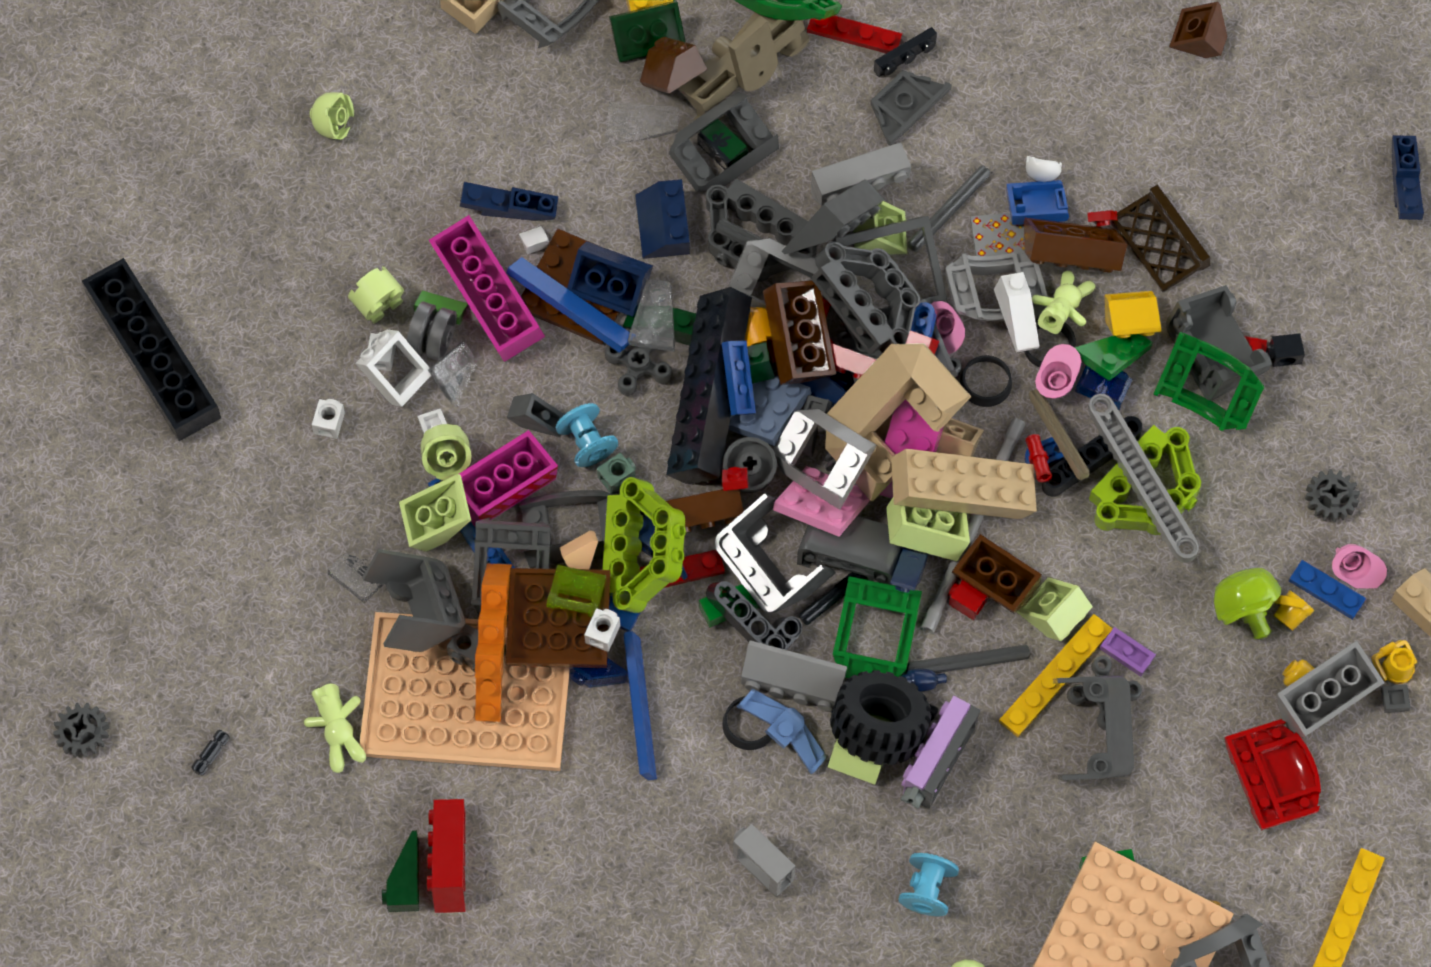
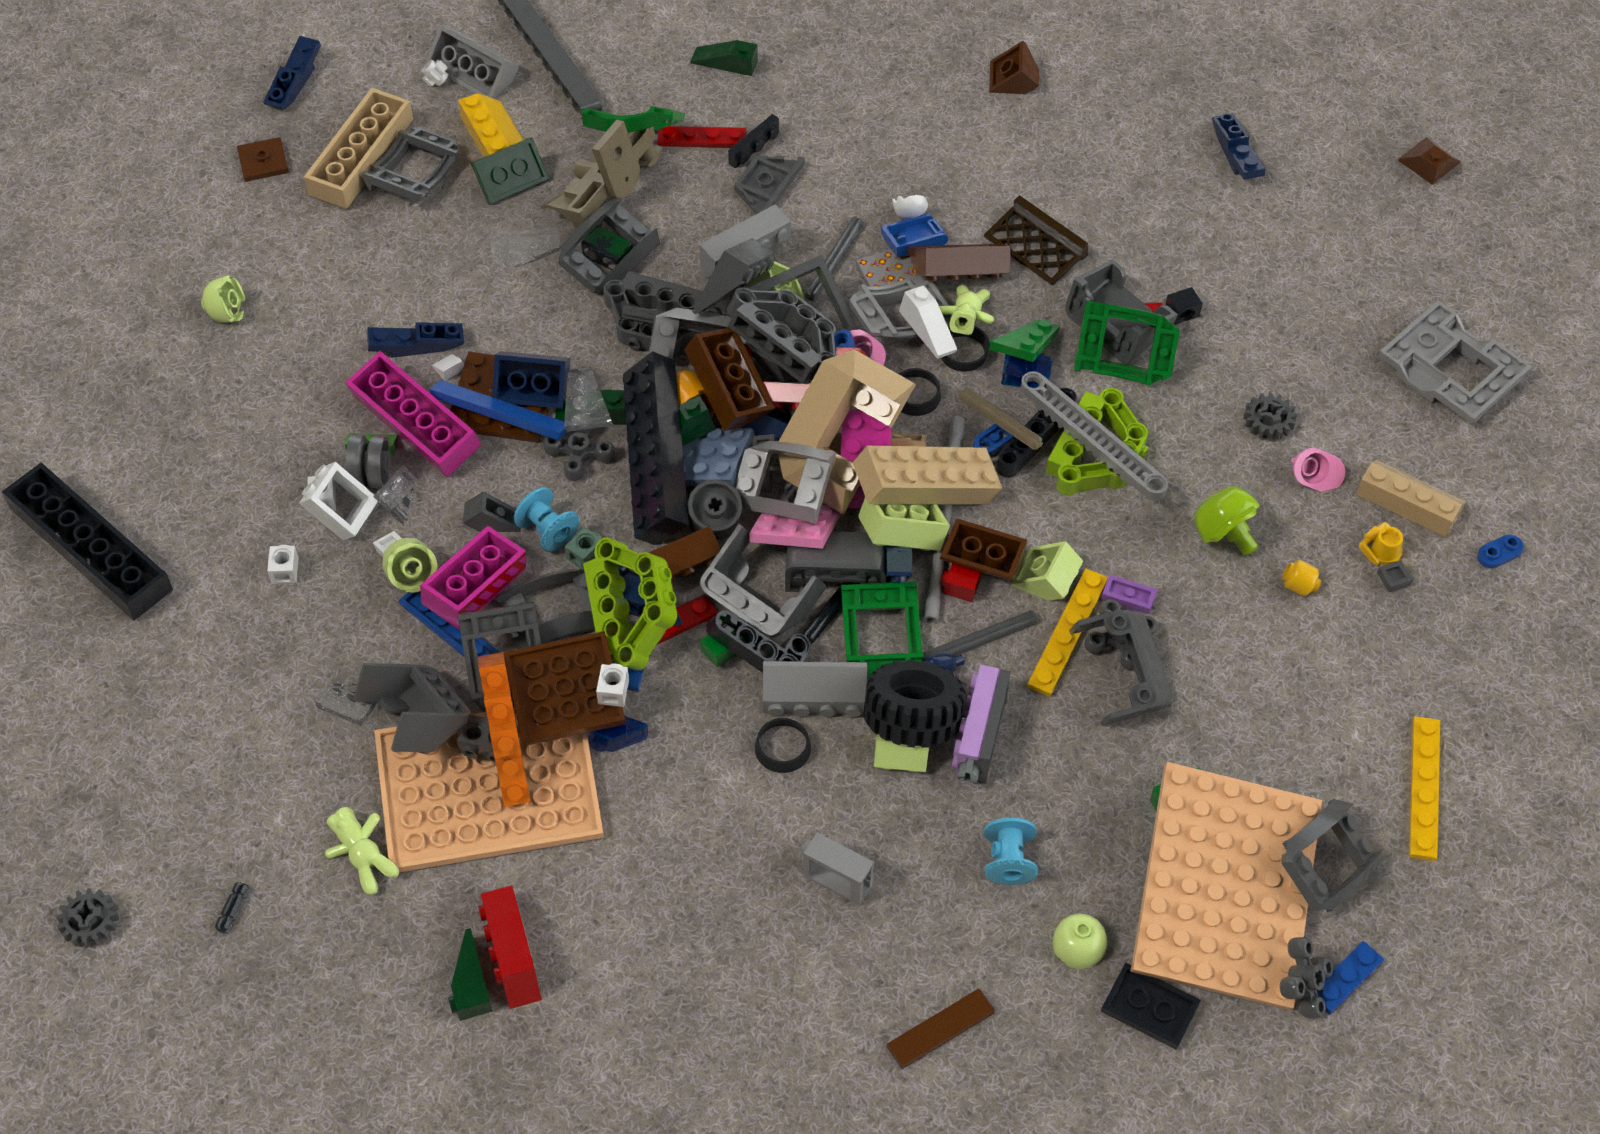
camera: 15 degrees left, 10 degrees down
yellowish green brick [348,267,404,323] -> none
yellowish green slope [399,474,471,551] -> none
clear neon green plate [546,565,606,617] -> none
light nougat slope [560,531,598,570] -> none
blue tile [623,631,657,780] -> none
dark blue slope [635,179,690,259] -> none
reddish brown slope [640,37,707,93] -> none
blue plate [722,341,756,415] -> none
red plate [722,467,748,491] -> none
medium blue plate [736,688,827,774] -> none
red pin [1025,434,1052,482] -> none
bright pink piece [1035,344,1081,399] -> none
red plate [1087,210,1118,227] -> none
yellow slope [1104,291,1161,338] -> none
red slope [1224,719,1321,831] -> none
yellow piece [1273,590,1315,631] -> none
light grey slope [1276,641,1385,738] -> none
blue plate [1289,560,1366,620] -> none

